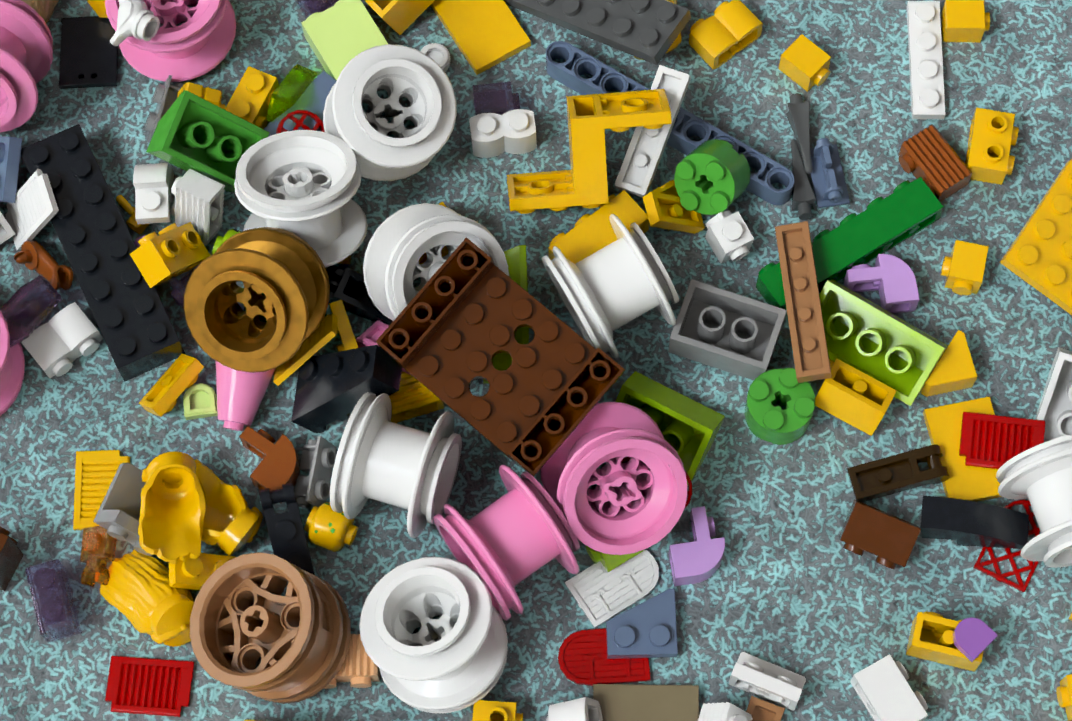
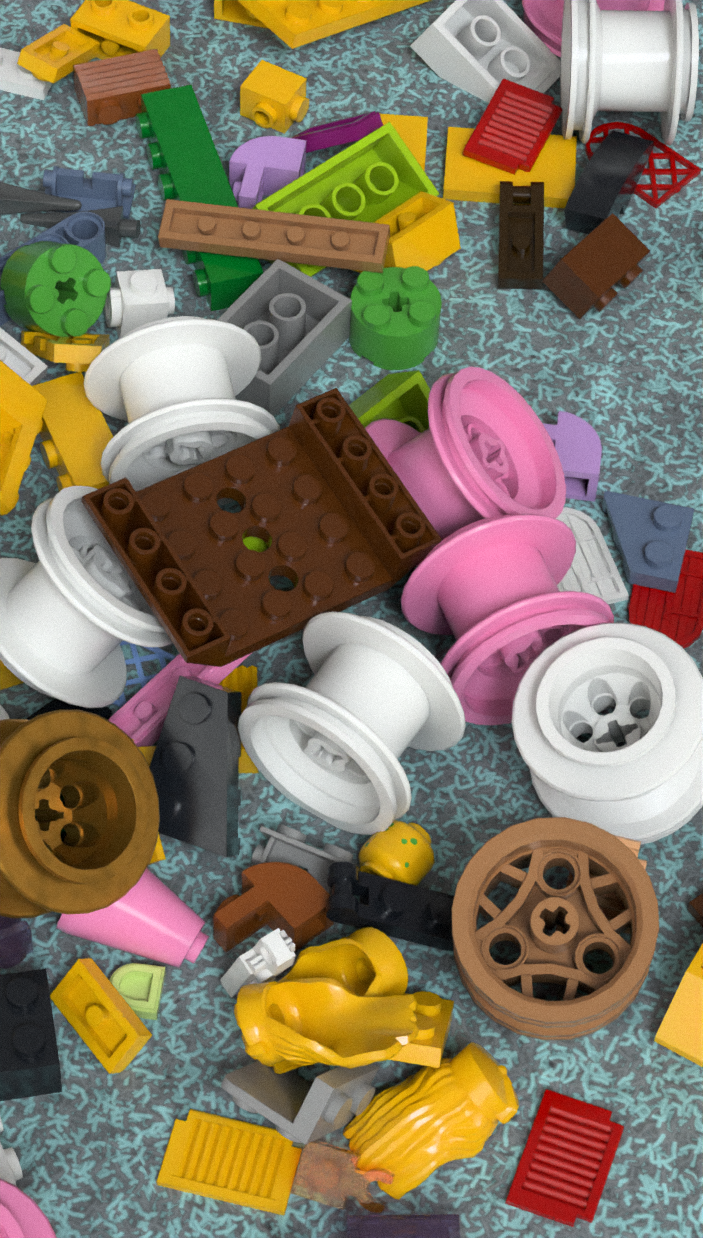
camera: 80 degrees left, 15 degrees down
none -> yellow plate [17,24,100,84]
none -> white hinge [220,928,296,998]
none -> magenta tile [292,111,383,153]

